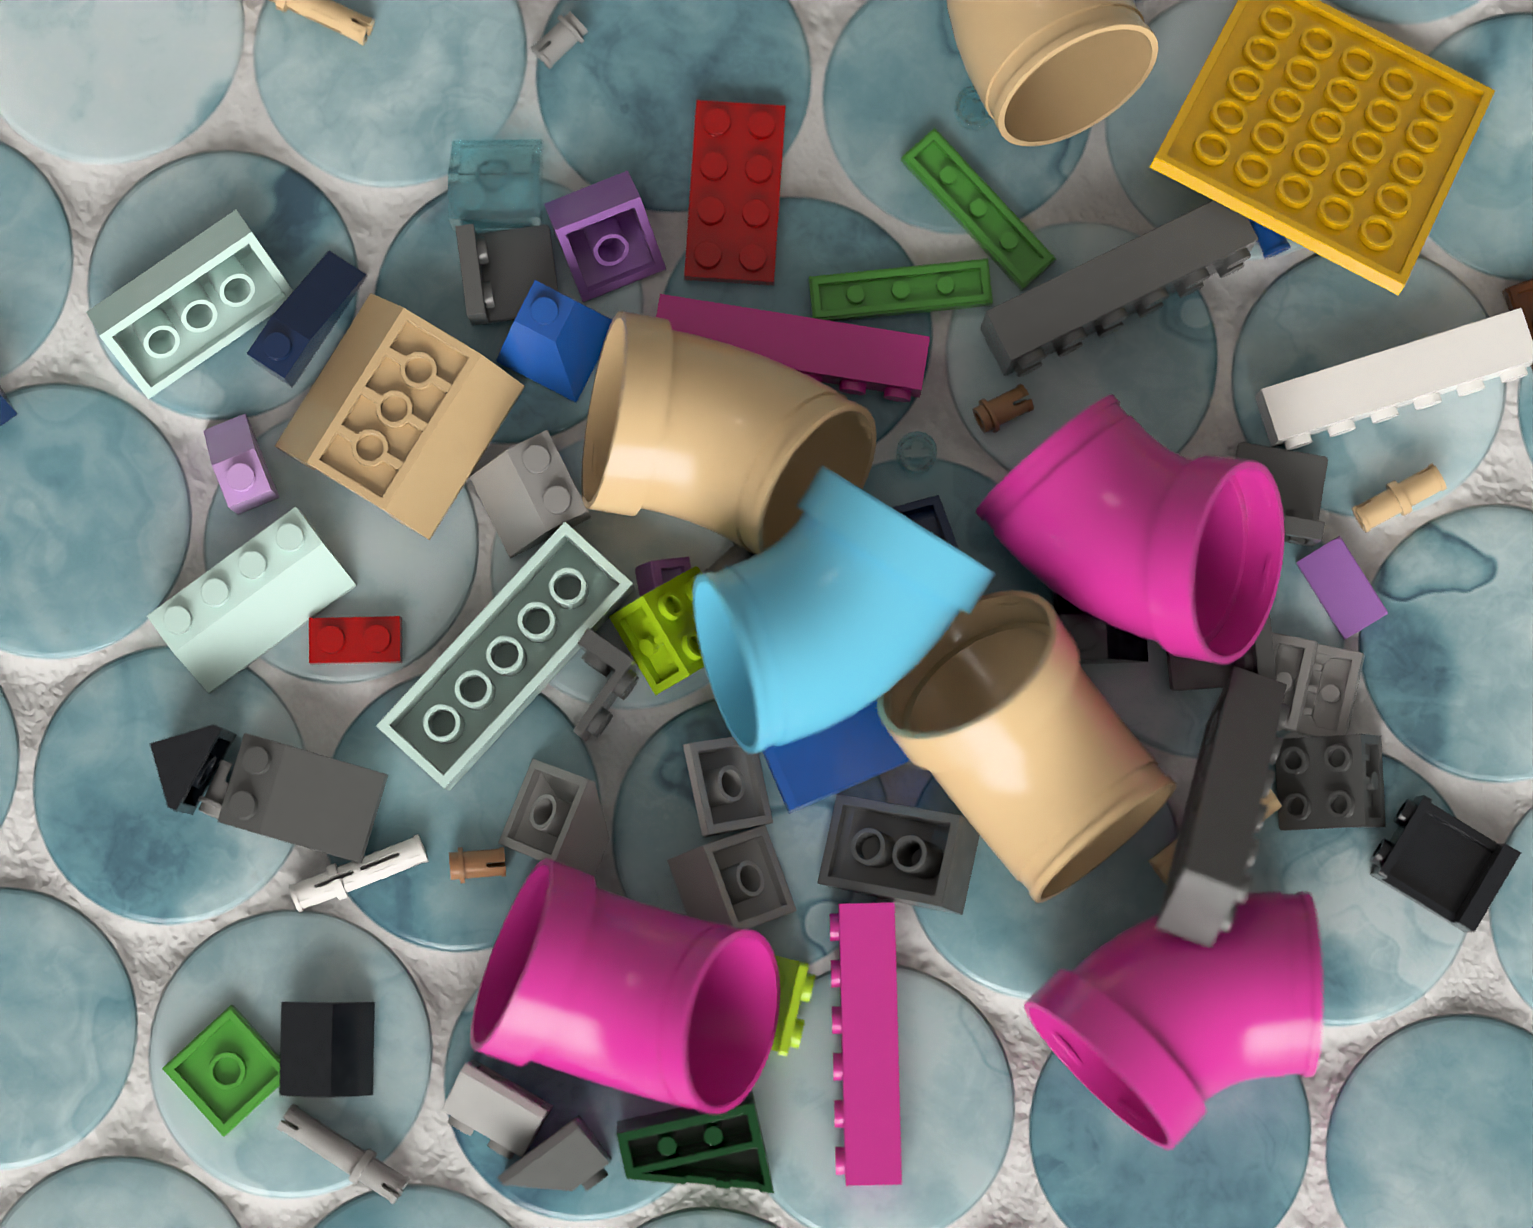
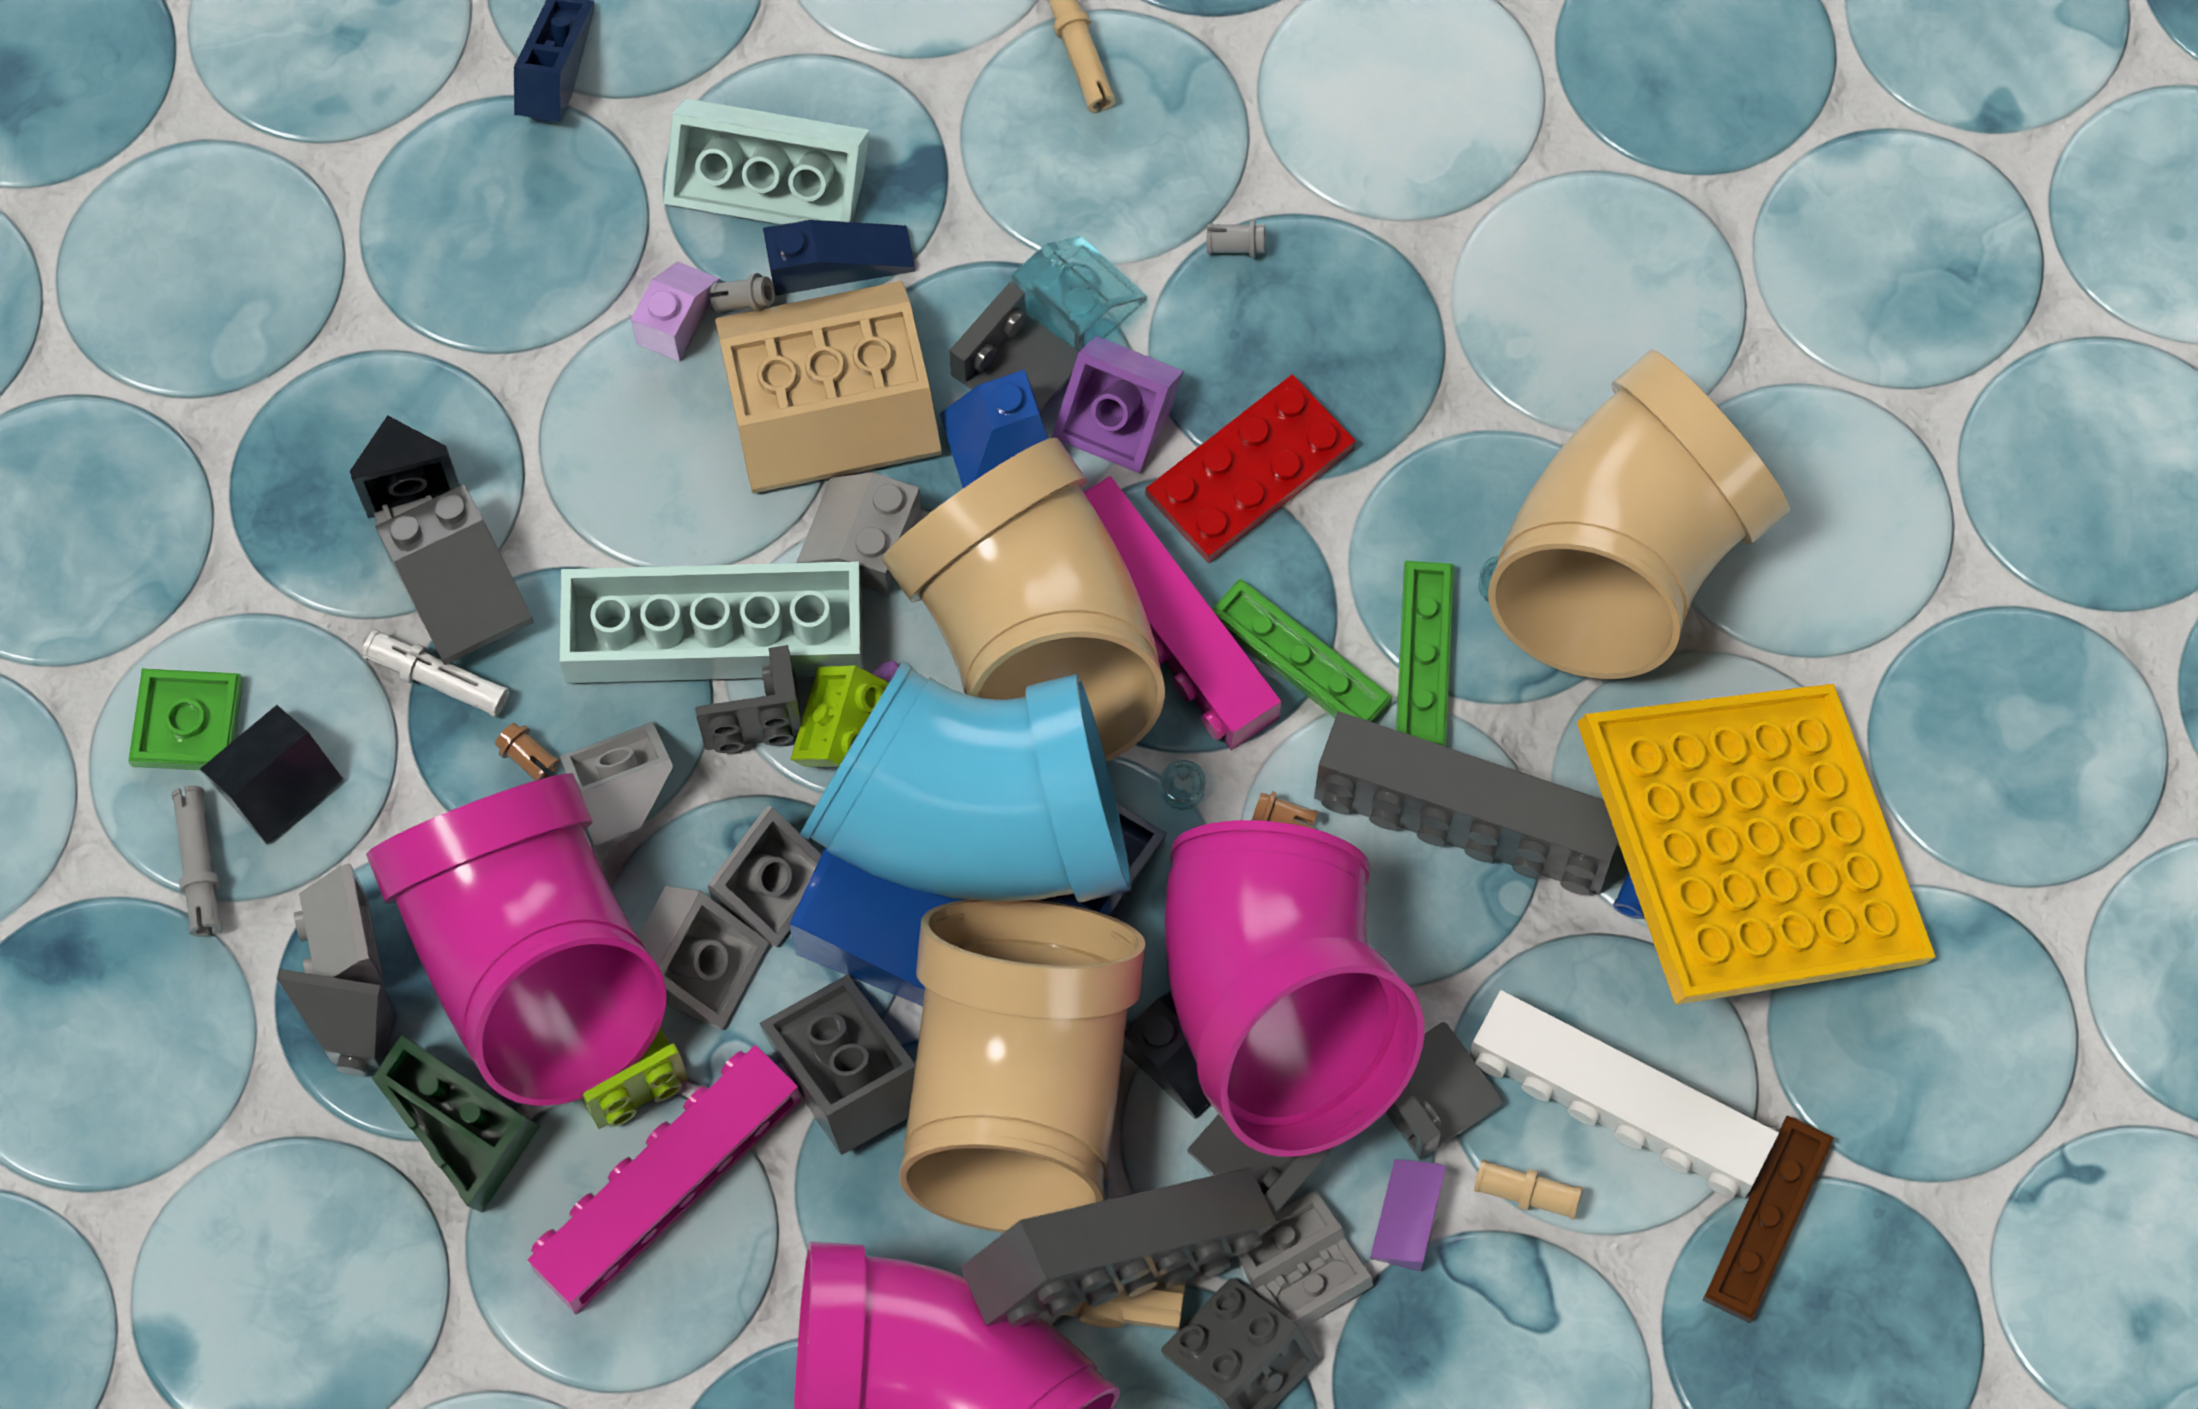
camera: 45 degrees right, 15 degrees down
light aqua slope [147,507,357,694] -> none
red plate [309,616,402,665] -> none
none -> light grey pin [710,273,775,313]

